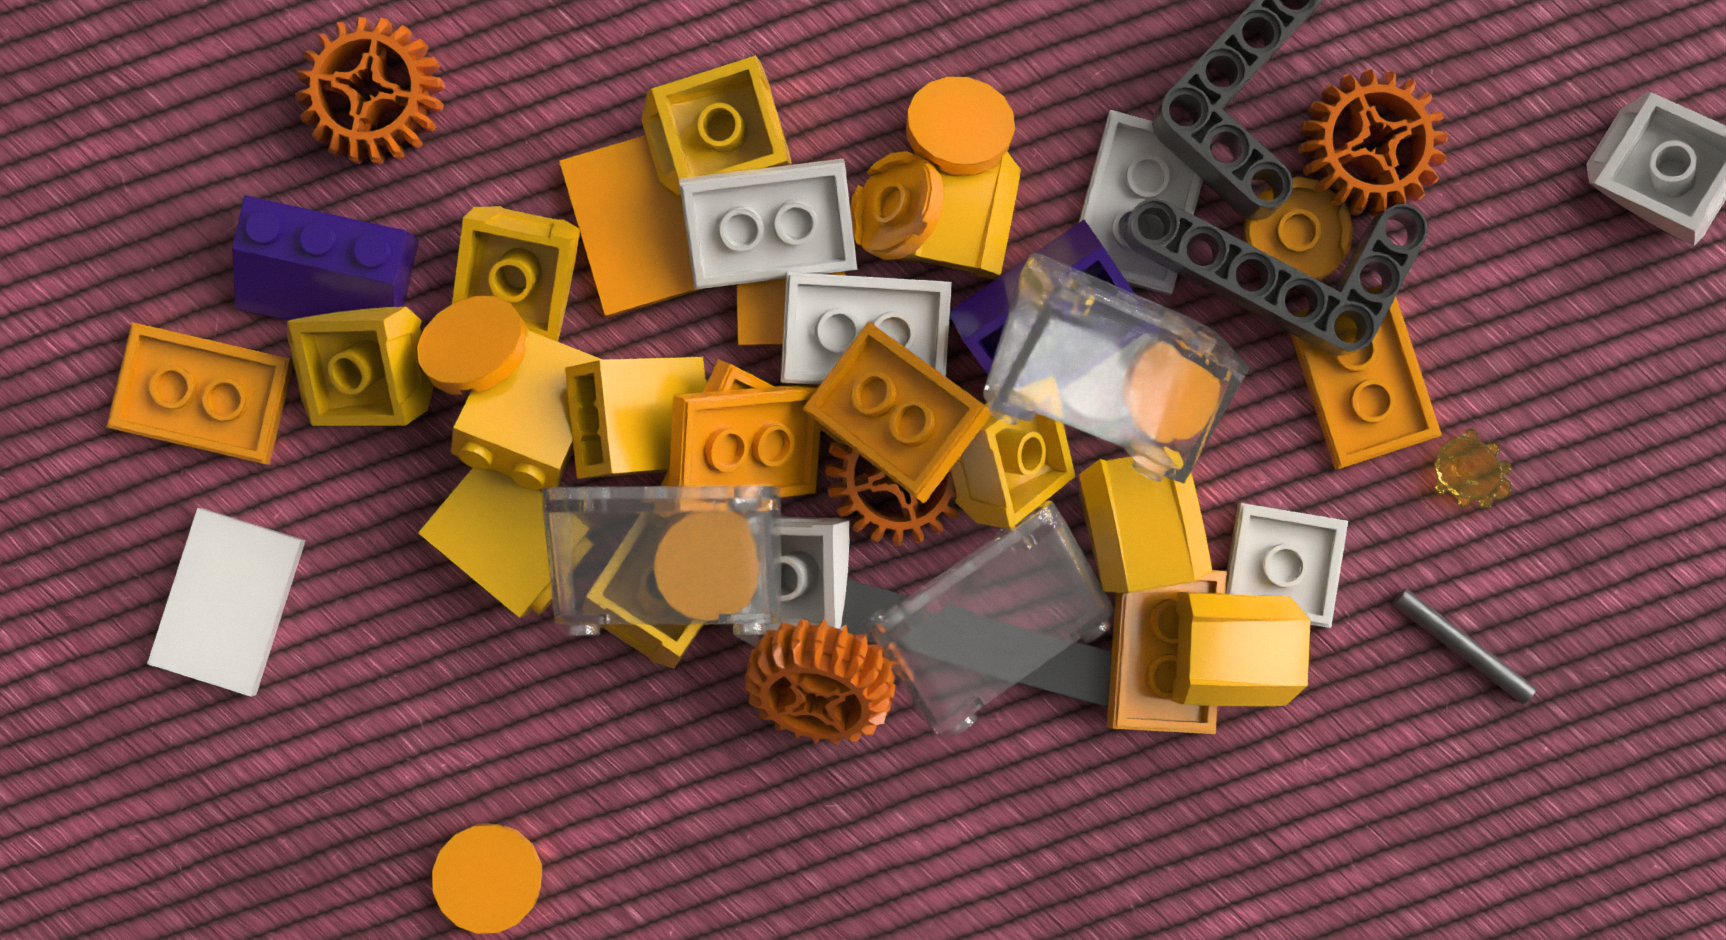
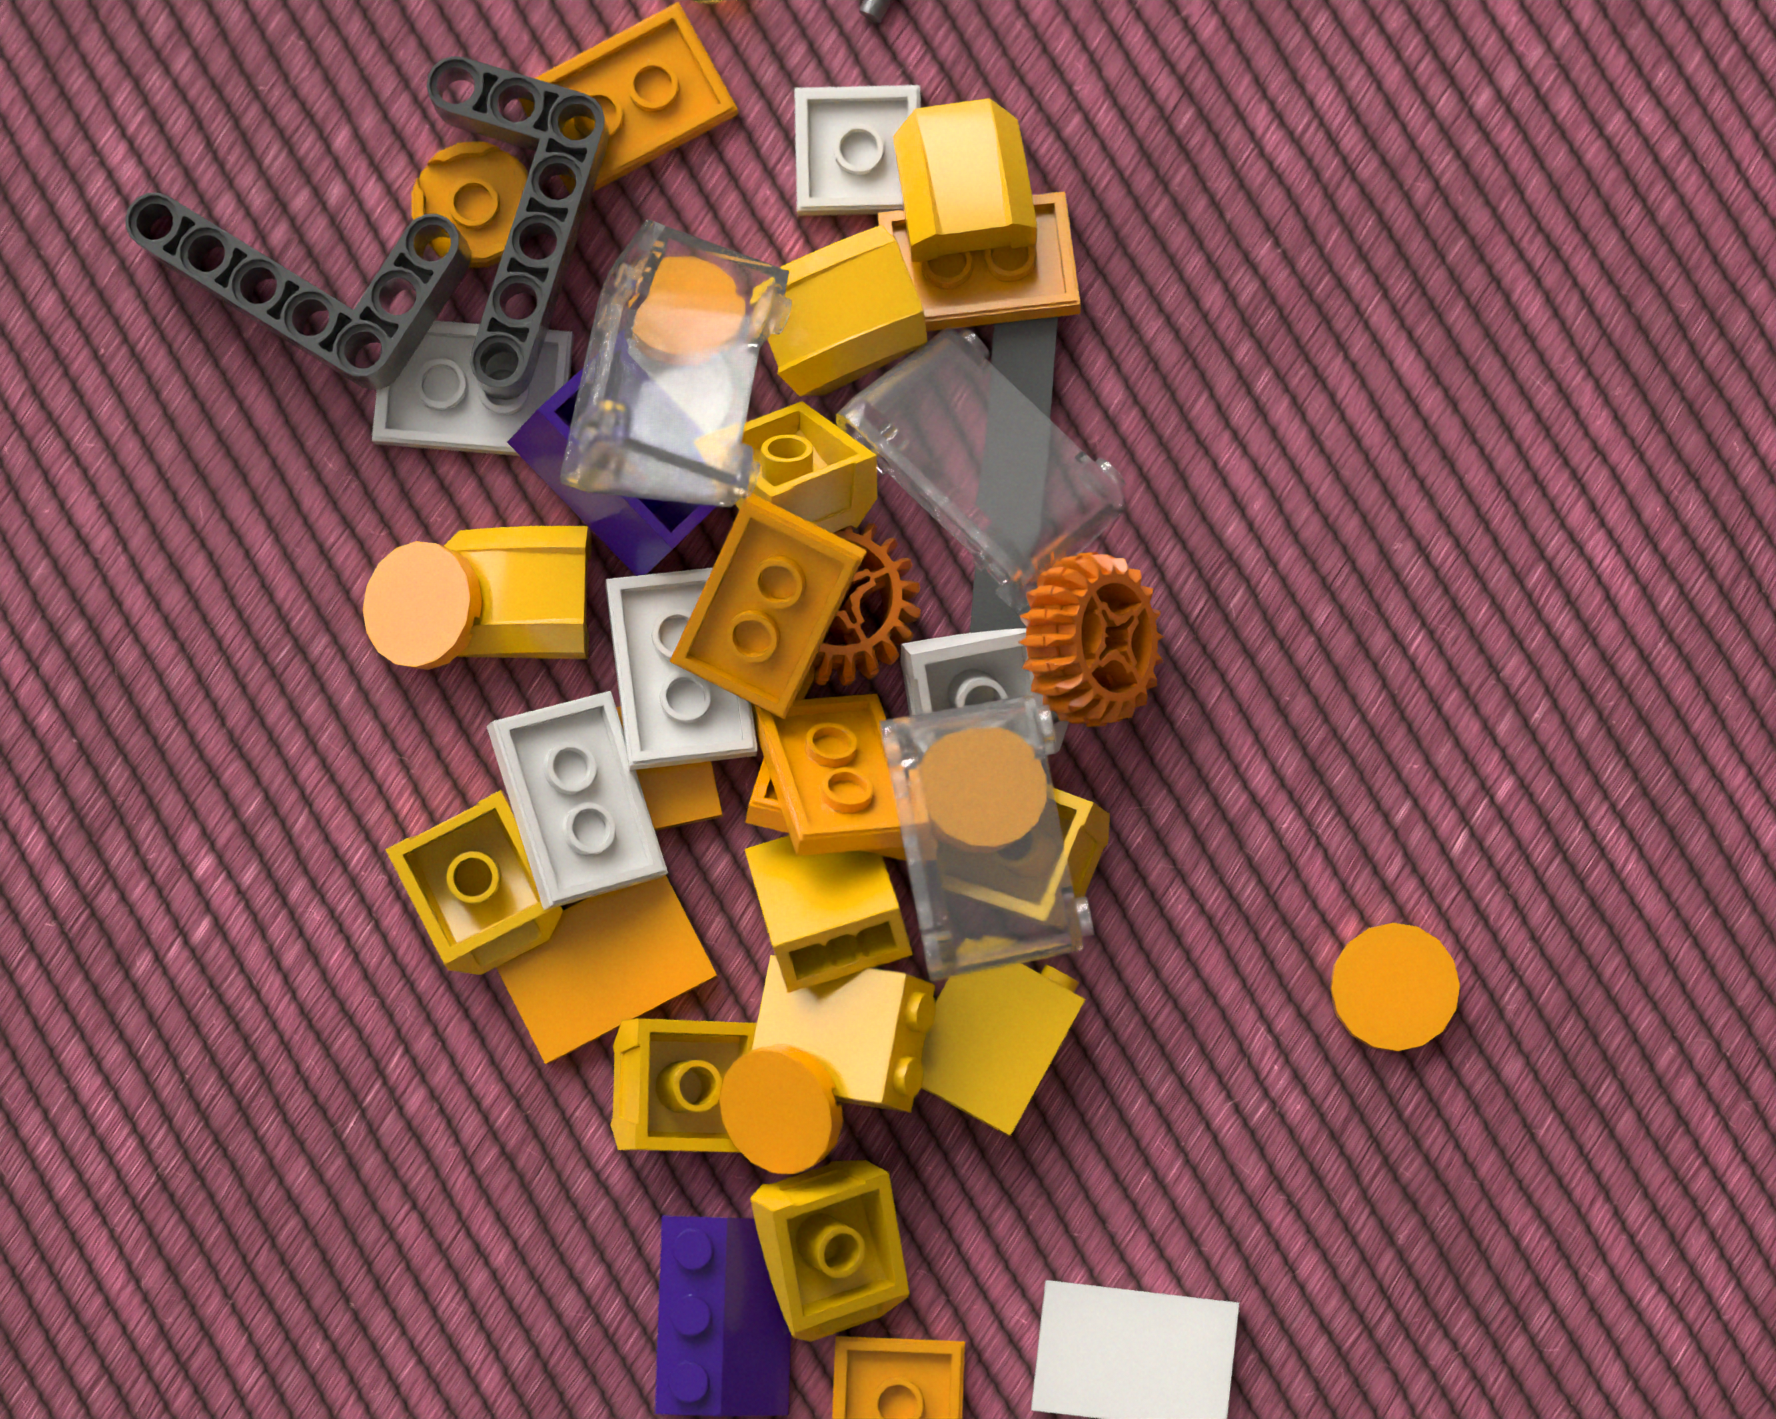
camera: 95 degrees left, 5 degrees down
orange gear [295,17,445,165] -> none
light orange tile [850,151,944,261] -> none
orange gear [1298,69,1449,217] -> none

